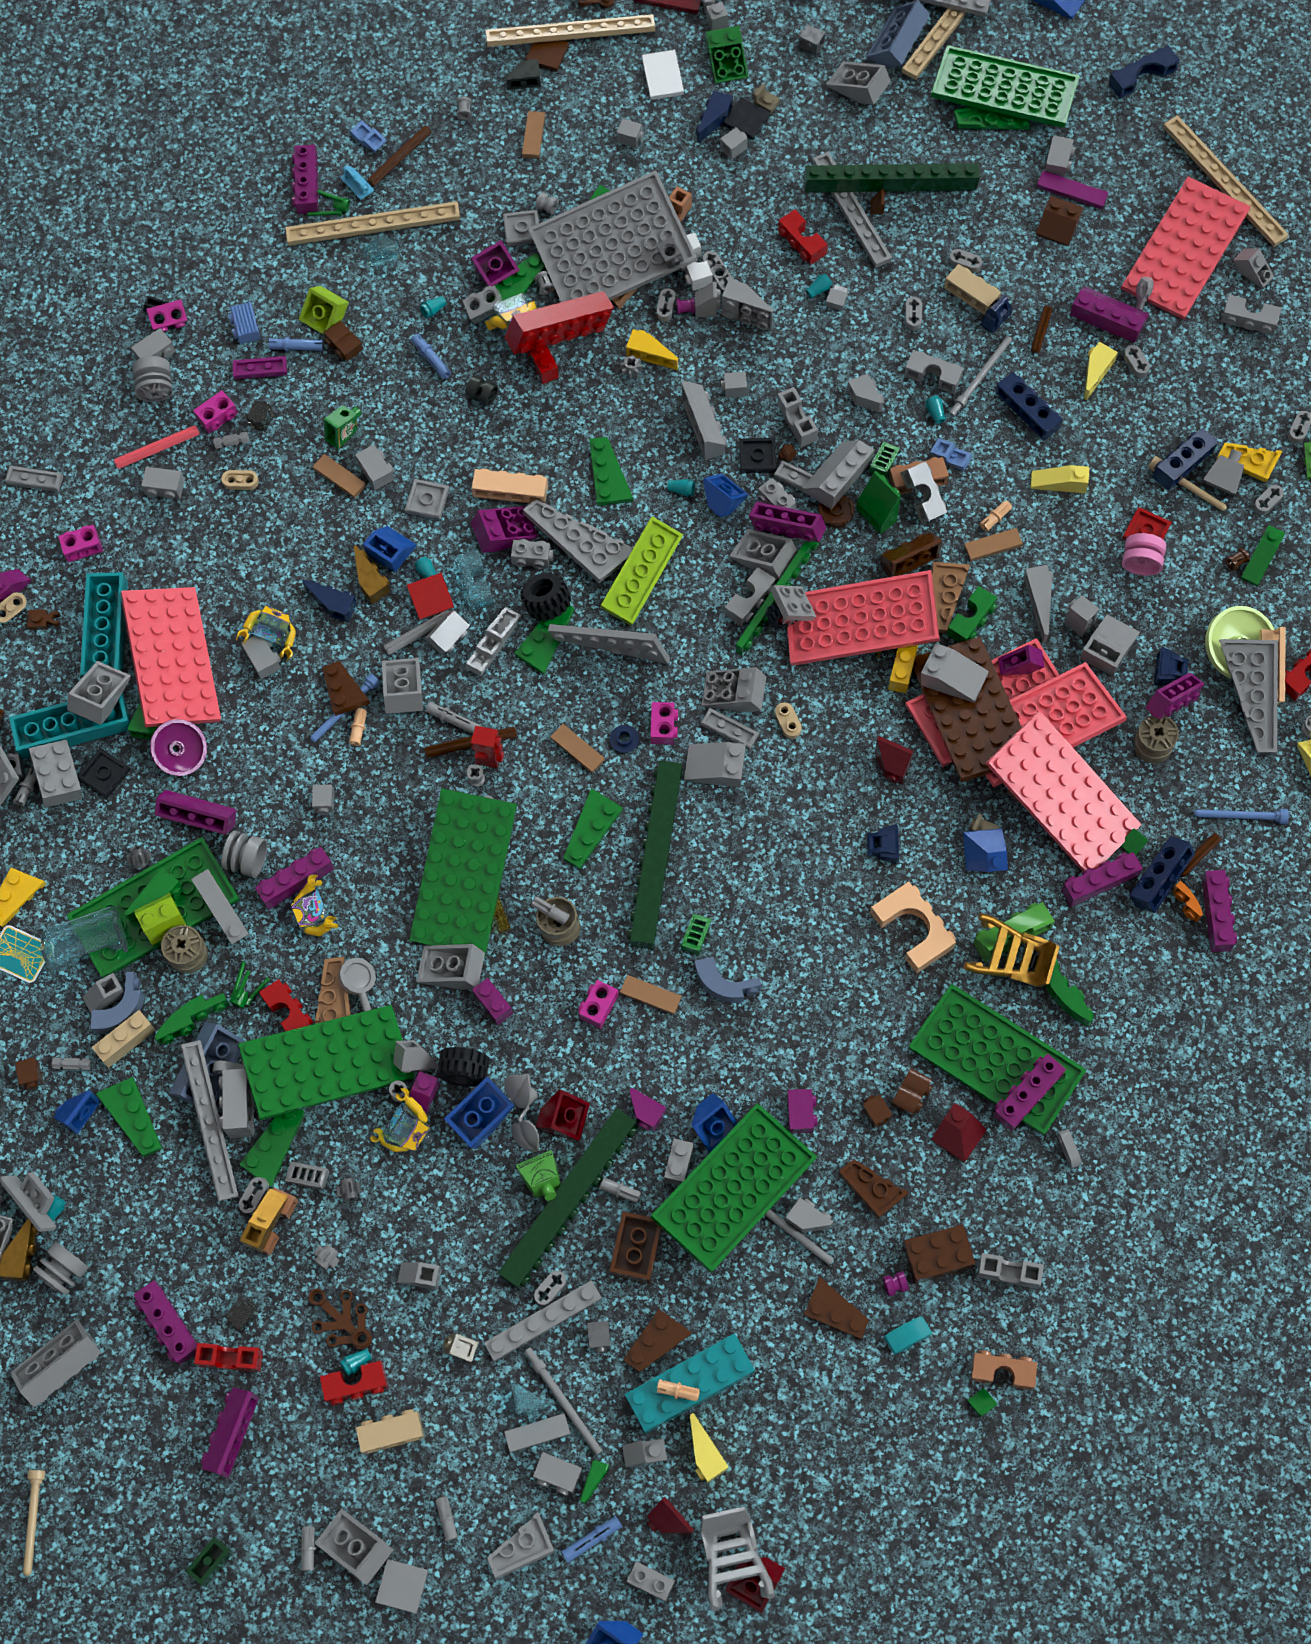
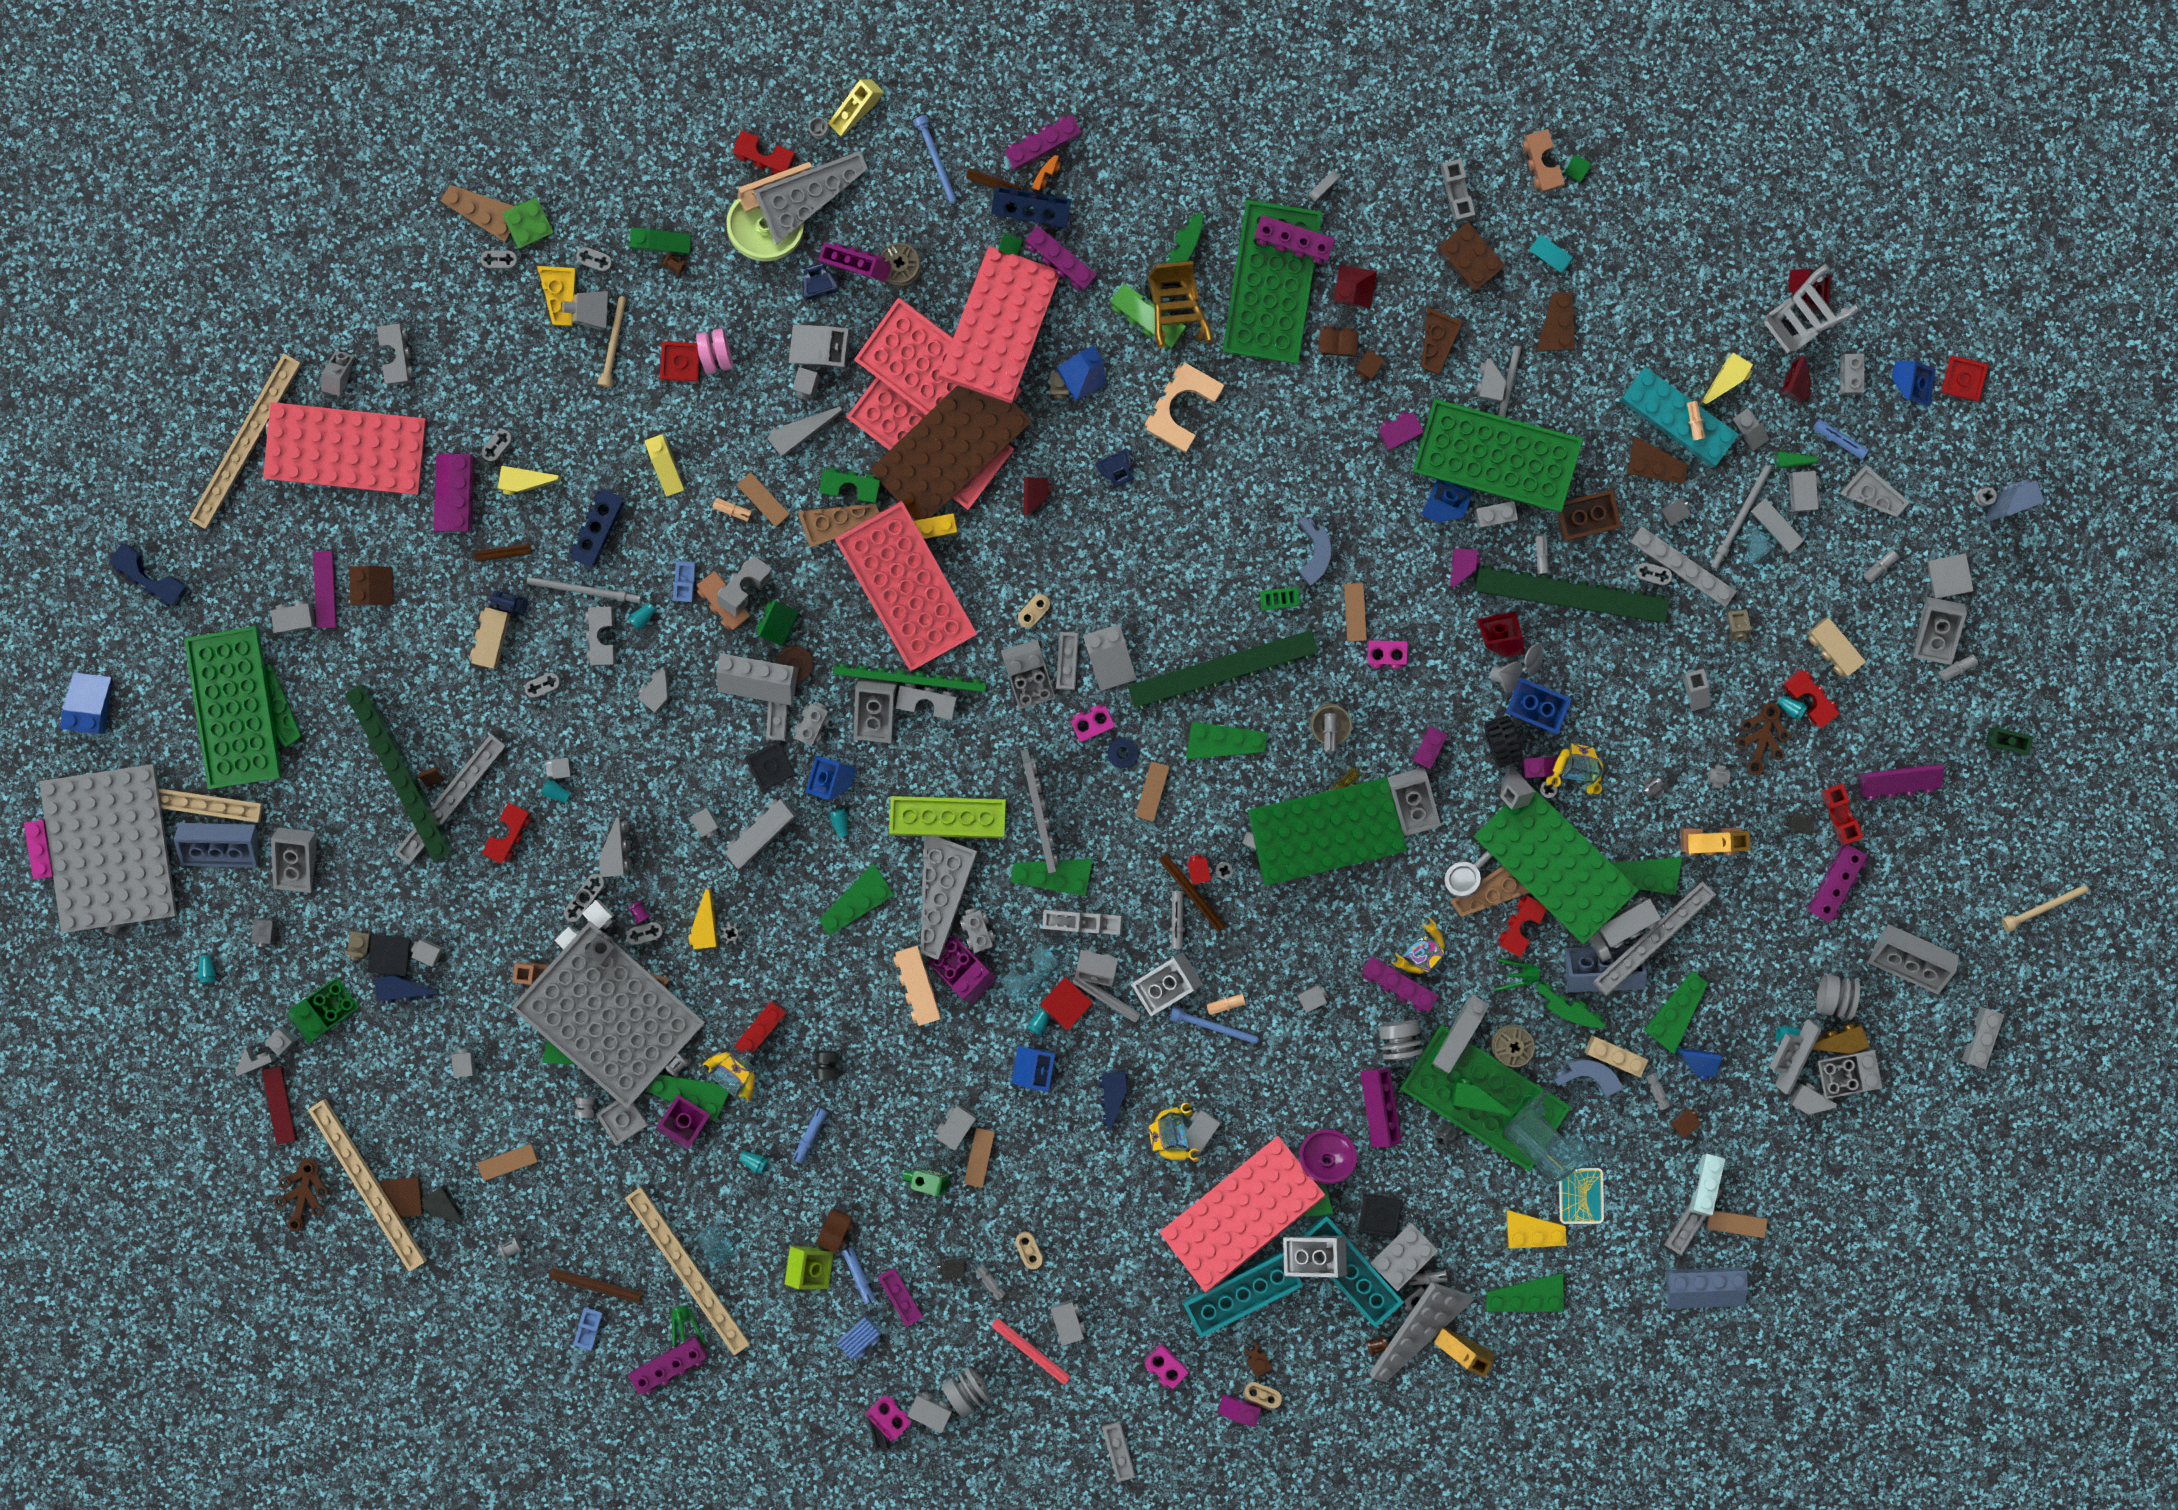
camera: 120 degrees left, 20 degrees up
light grey slope [83,973,125,1014] -> none
lime slope [134,893,186,945] -> none
dark pink brick [193,390,238,434] -> none
light grey beam [239,1177,269,1213] -> none
light grey slope [285,1162,330,1191] -> none
reddish brown wing [322,661,371,716] -> none
medium azure hinge [340,165,374,200] -> none
pearl gold slope [354,545,390,604] -> none
light grey tile [405,479,450,520] -> none
light grey brick [462,286,506,324] -> none
red brick [504,291,614,355] -> none
bright green torso [516,1150,561,1201] -> none
black tyre [520,572,571,621] -> none
white tile [642,50,684,100] -> none
light grey slope [695,282,720,317] -> none
magenta brick [749,502,826,543] -> none
light grey plate [765,585,816,629] -> none
light grey arch [777,387,818,447] -> none
reddish brown plate [778,443,797,462] -> none
green slope [869,442,900,478] -> none
reddish brown slope [880,532,942,577] -> none
magenta wheel [883,1271,909,1297] -> none
light grey slope [921,644,989,703] -> none
light grey beam [949,249,982,273] -> none
magenta slope [998,645,1044,676] -> none
light grey piece [1136,277,1154,310] -> none
dark blue brick [1152,428,1219,491] -> none

